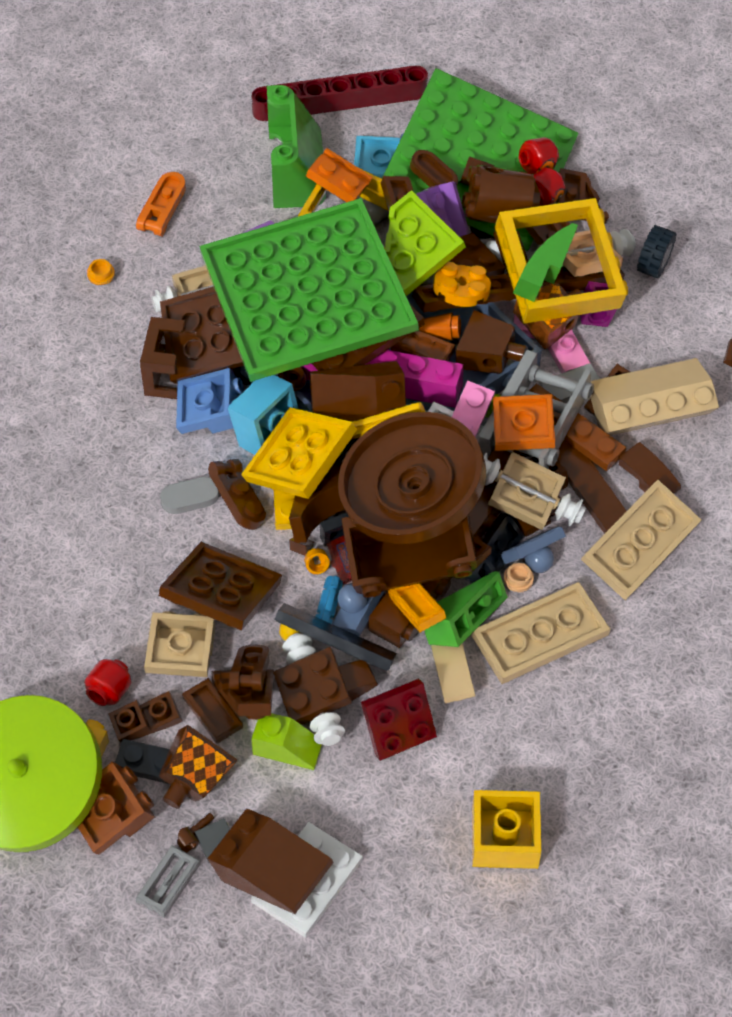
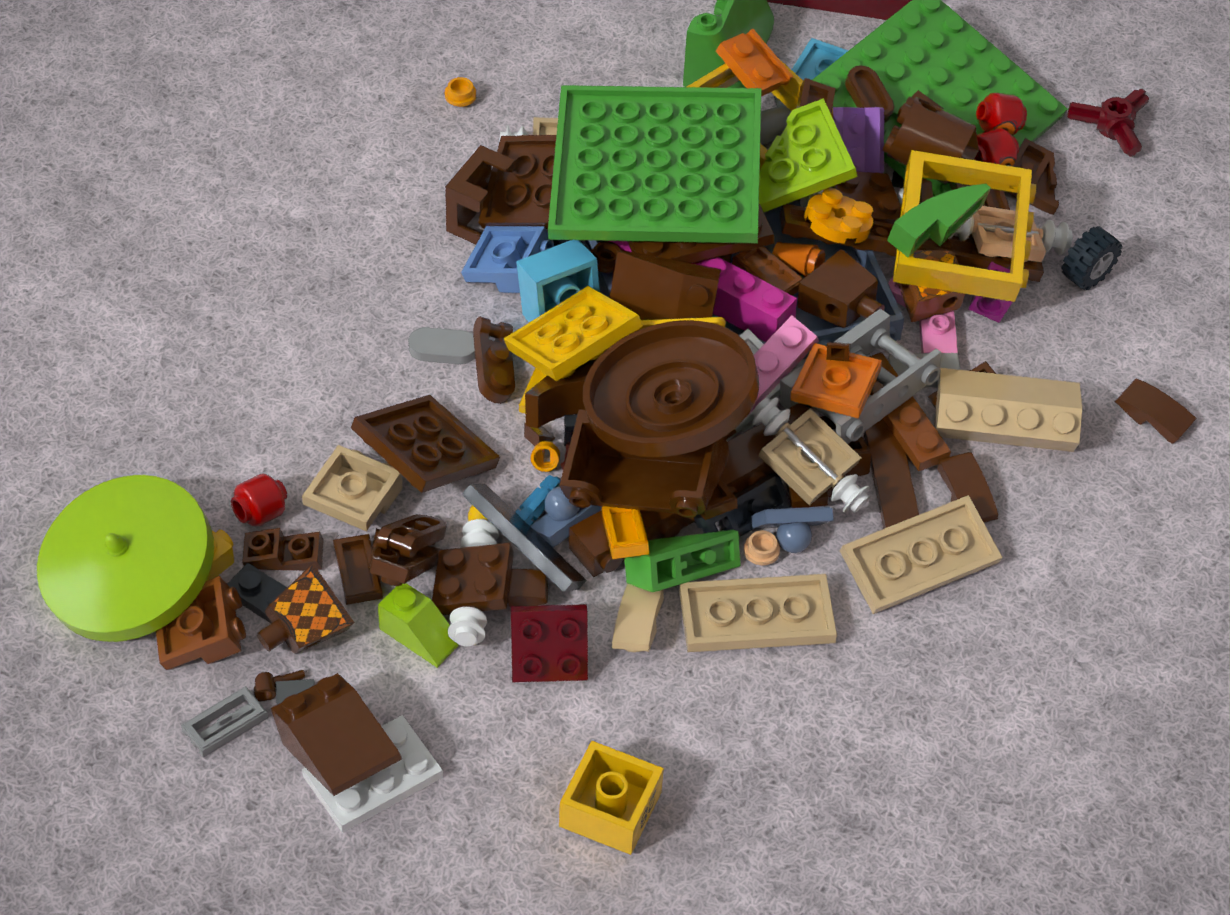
camera: 20 degrees right, 5 degrees down
orange plate [136,172,186,237] -> none
none -> reddish brown piece [826,342,851,361]
none -> dark red bush [1067,89,1149,157]

